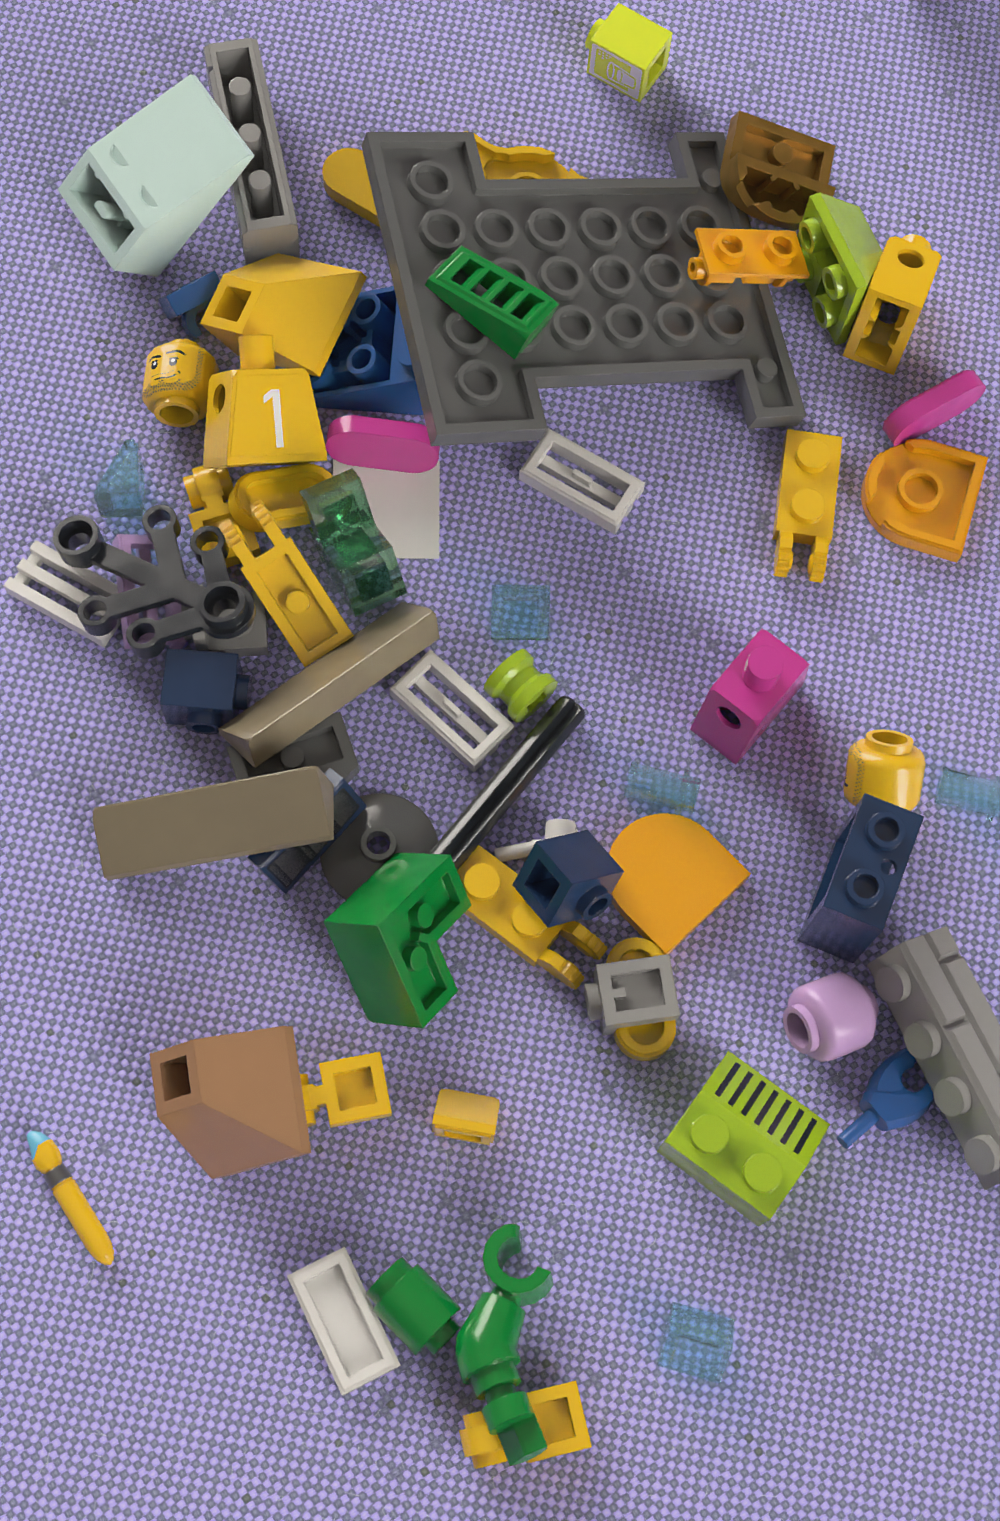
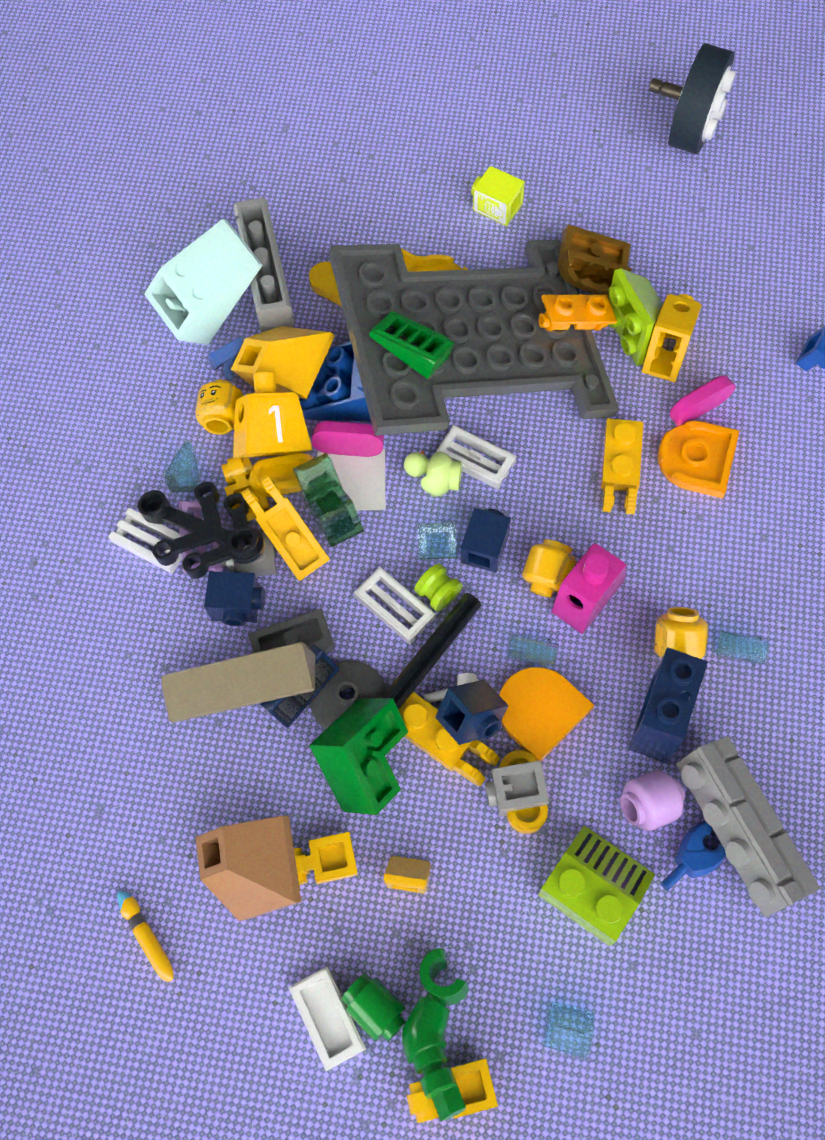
camera: 10 degrees right, 5 degrees down
dark tan slope [218,602,440,768] -> none
none -> yellowish green animal [404,450,462,497]
none -> dark blue brick [461,508,511,573]
none -> yellow head [522,539,578,598]

